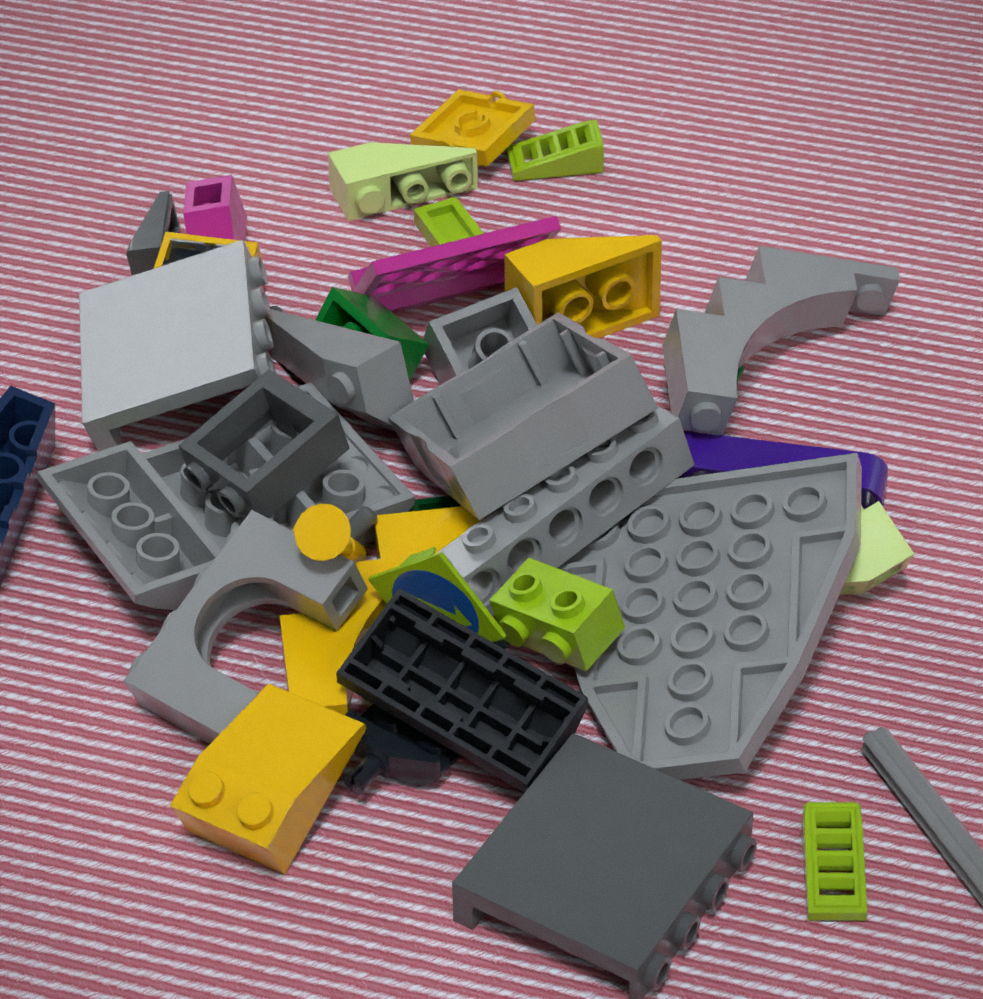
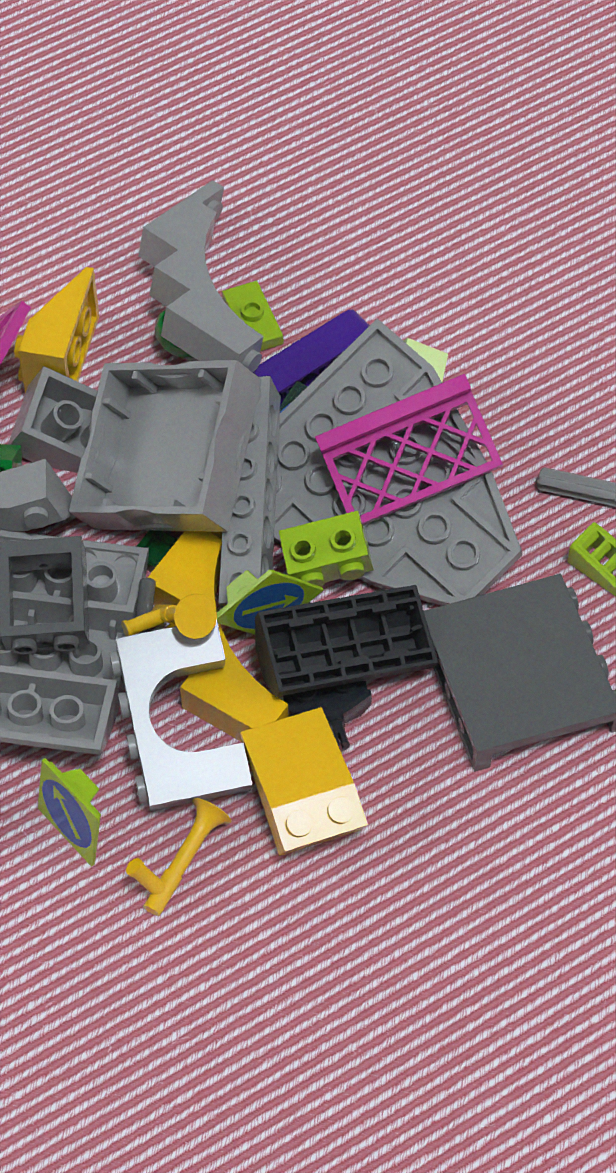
camera: 50 degrees left, 15 degrees up
none -> lime piece [38,758,101,867]
none -> yellow piece [126,798,232,916]
none -> lime plate [222,280,284,351]
none -> dark pink fence [315,374,503,525]

